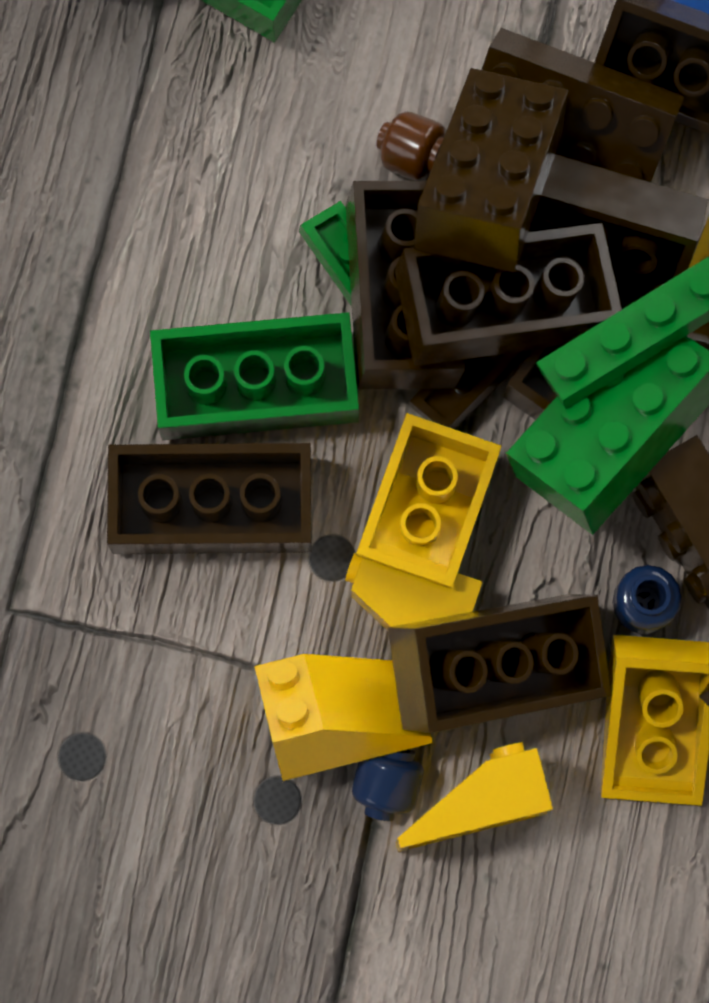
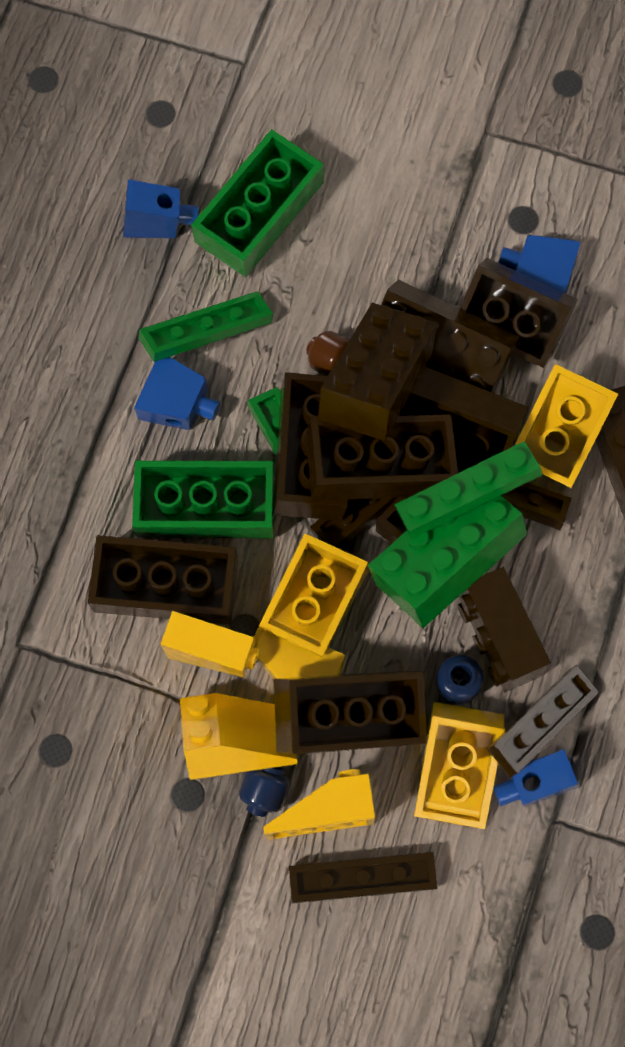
camera: 10 degrees right, 5 degrees down
none -> blue torso [134,357,220,430]
none -> green plate [138,291,273,362]
none -> yellow slope [160,611,259,678]
none -> dark brown plate [289,852,438,904]

